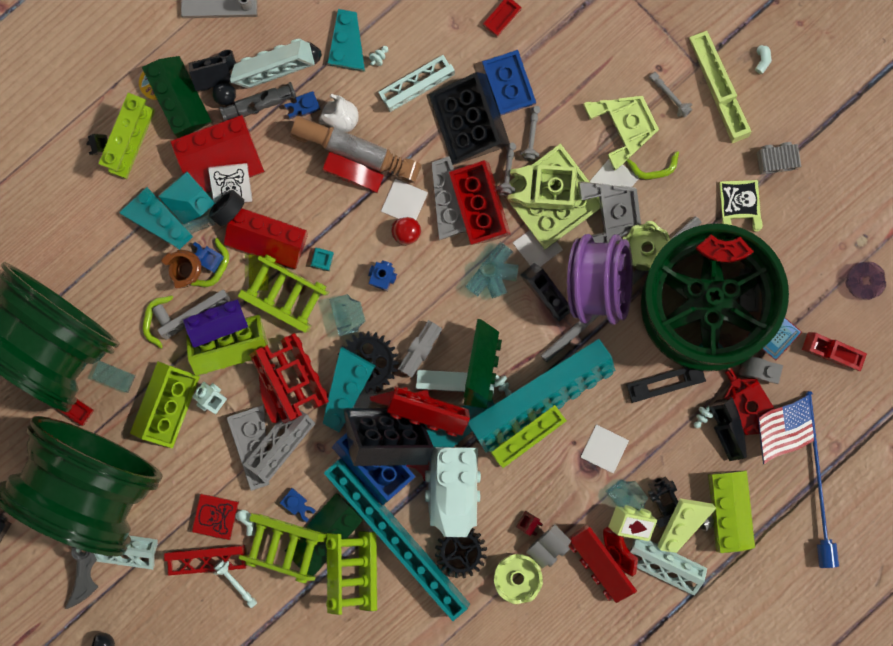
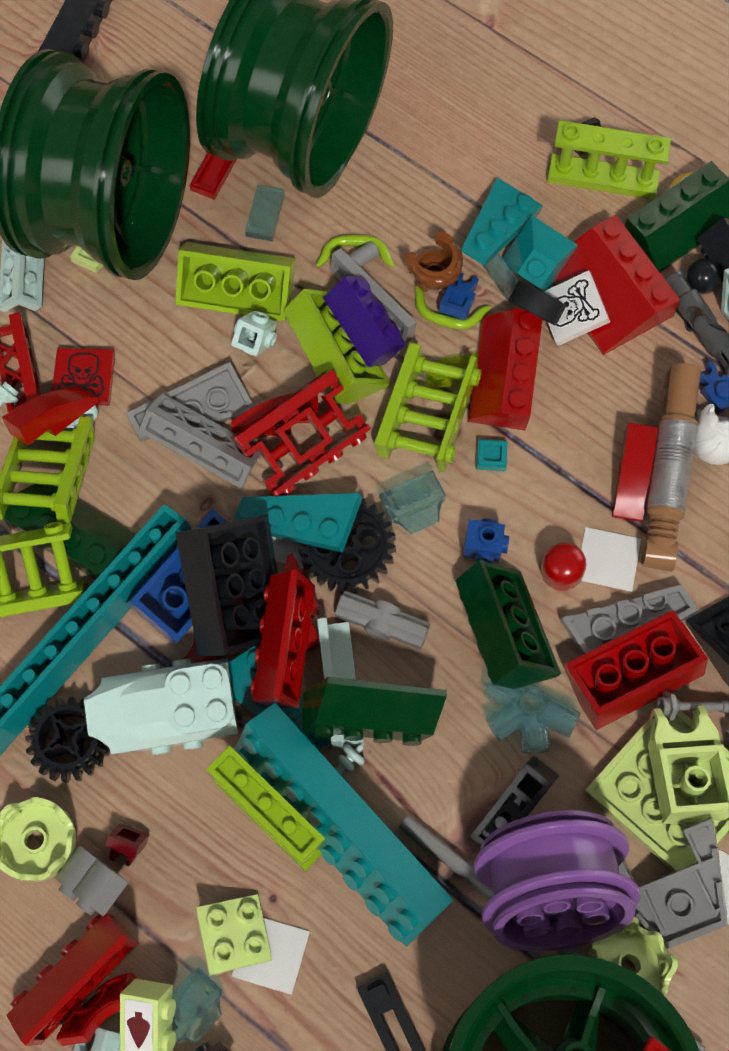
camera: 80 degrees right, 15 degrees down
blue plate [280,488,316,522] -> none
white sticker [513,230,563,267] -> none
none -> red slope [2,387,99,446]
none -> yellowish green hinge [195,894,272,975]
none -> dark green slope [455,560,561,689]

